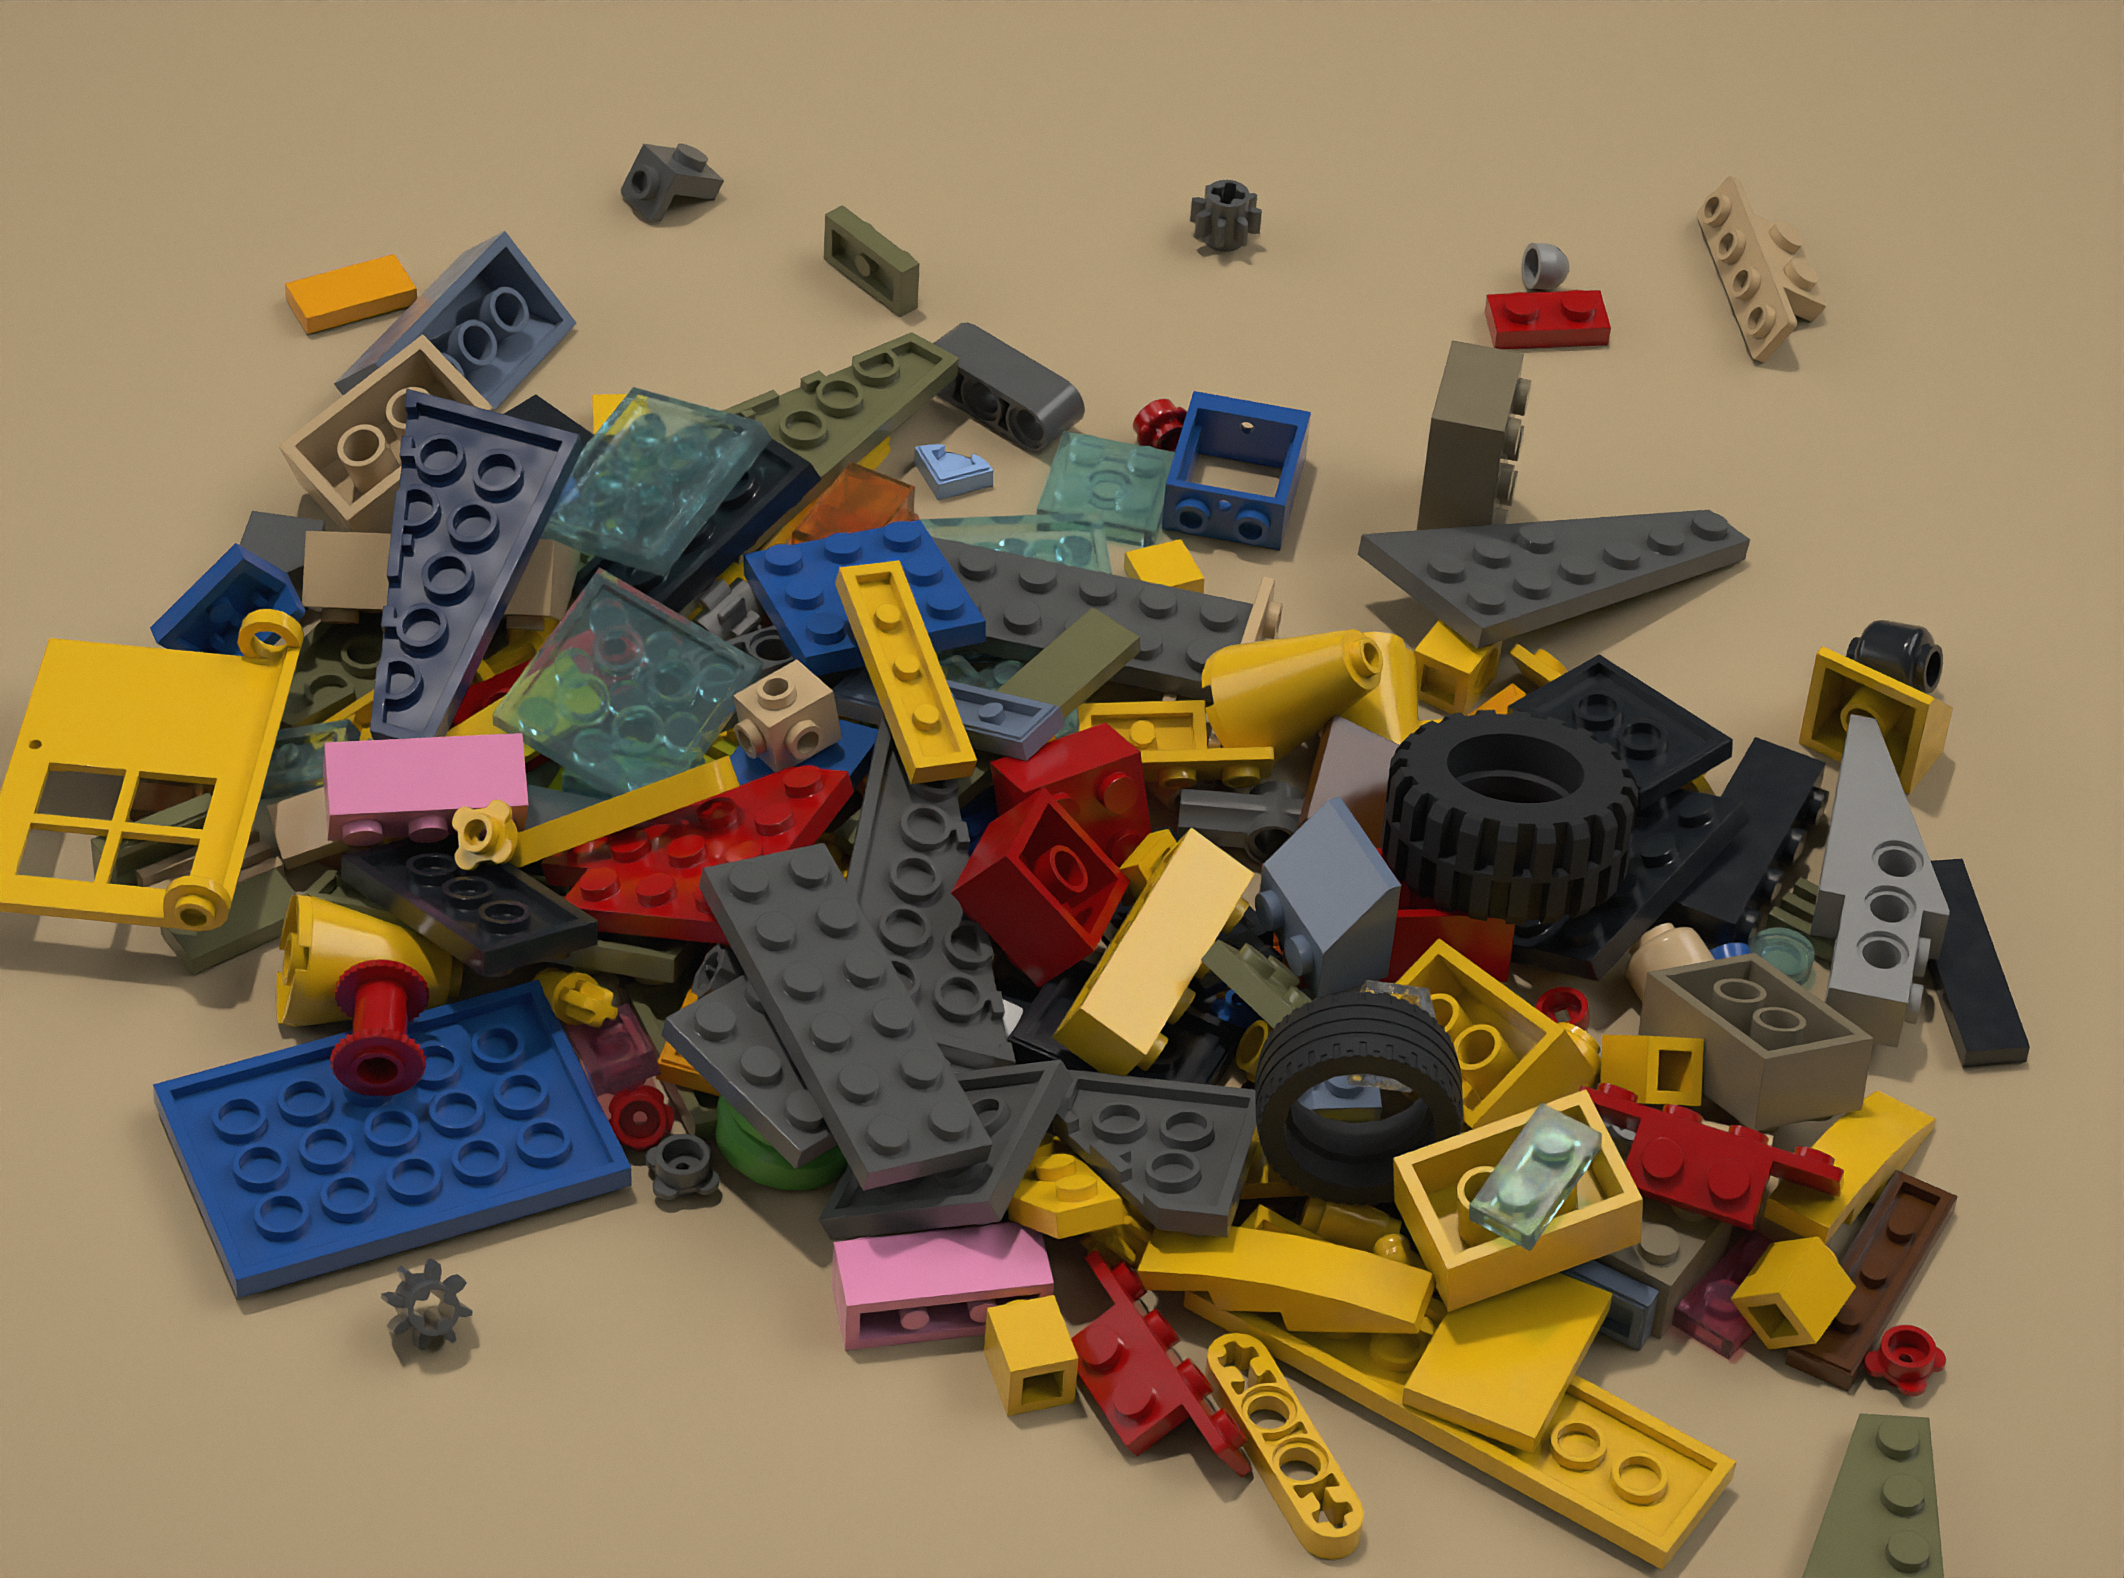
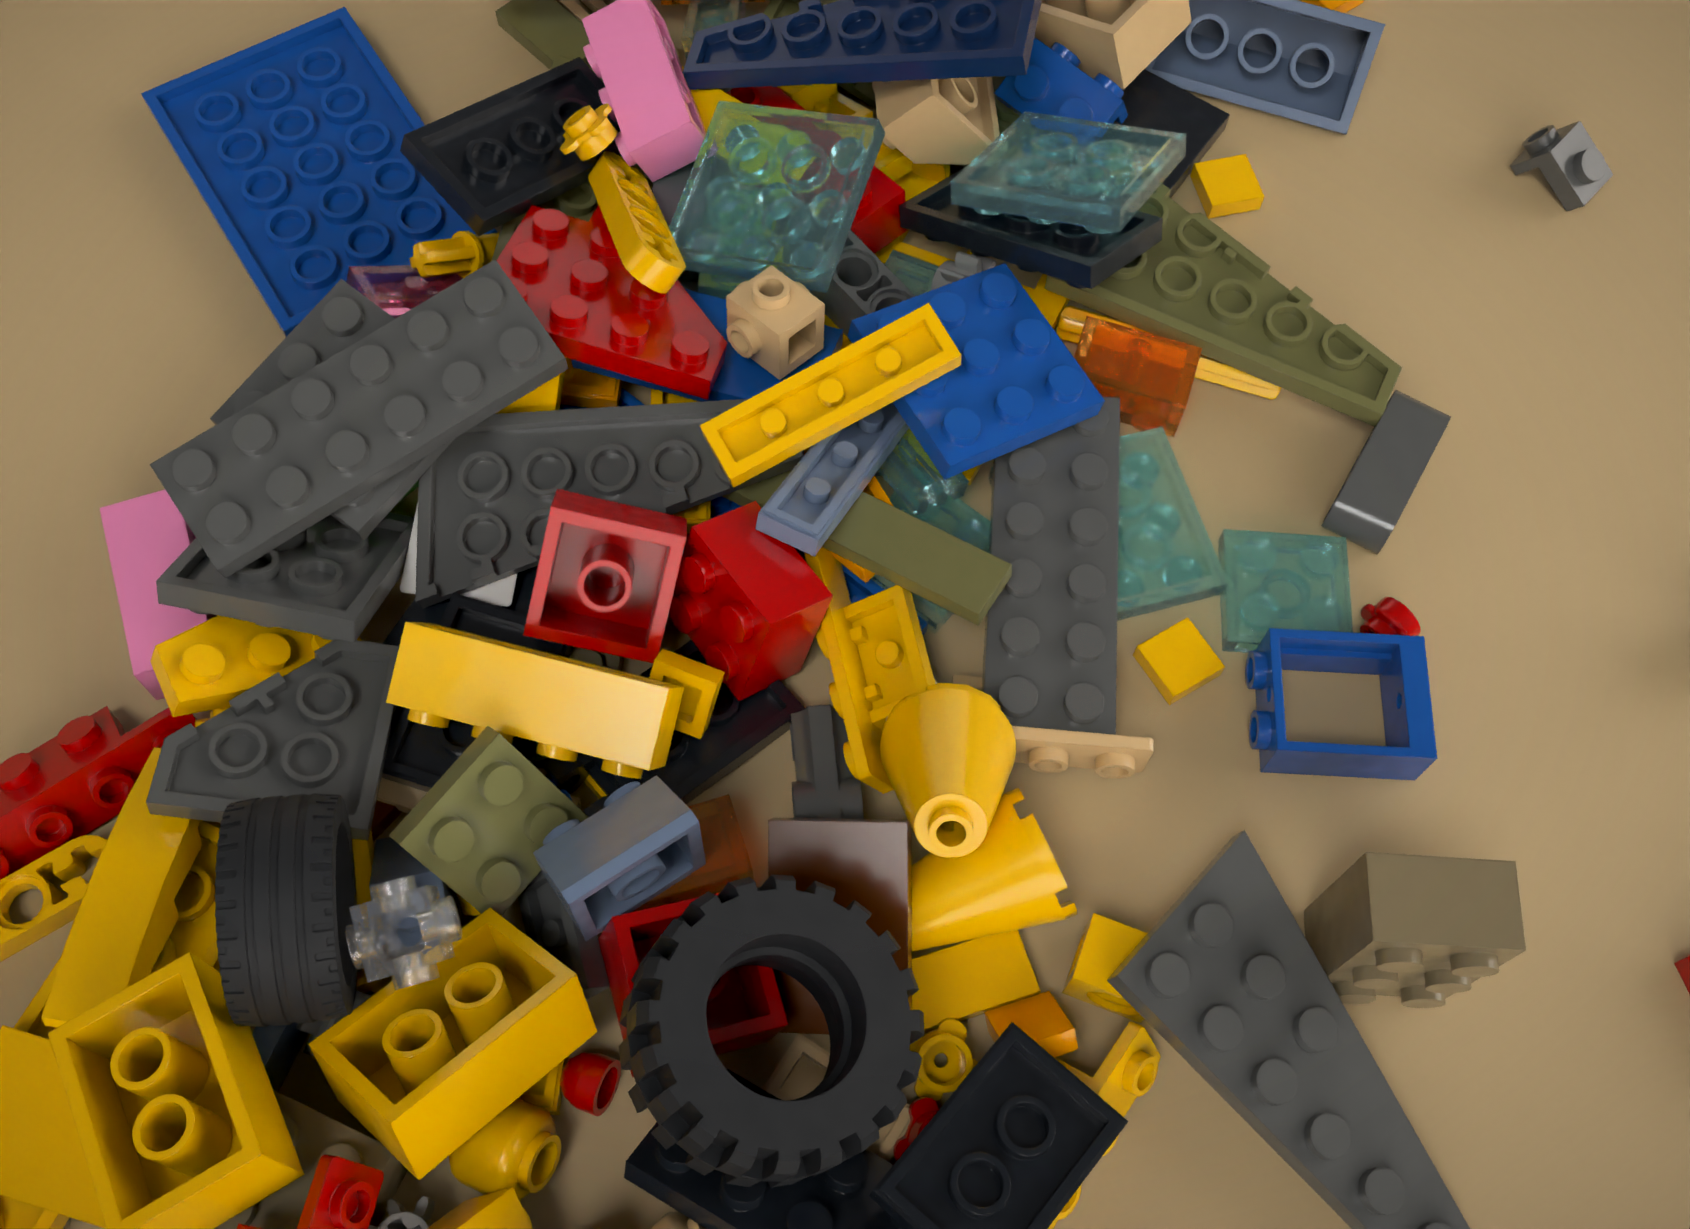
camera: 80 degrees right, 20 degrees up
yellow cone [275,894,463,1027] -> none
red hose [330,959,429,1096] -> none
dark grey gear [381,1259,473,1350] -> none
olive plate [824,205,920,317] -> none
light blue tile [914,444,994,500] -> none
yellow brick [984,1295,1078,1416] -> none
clear light blue plate [1469,1103,1602,1251] -> none
red hinge [1535,986,1590,1032] -> none

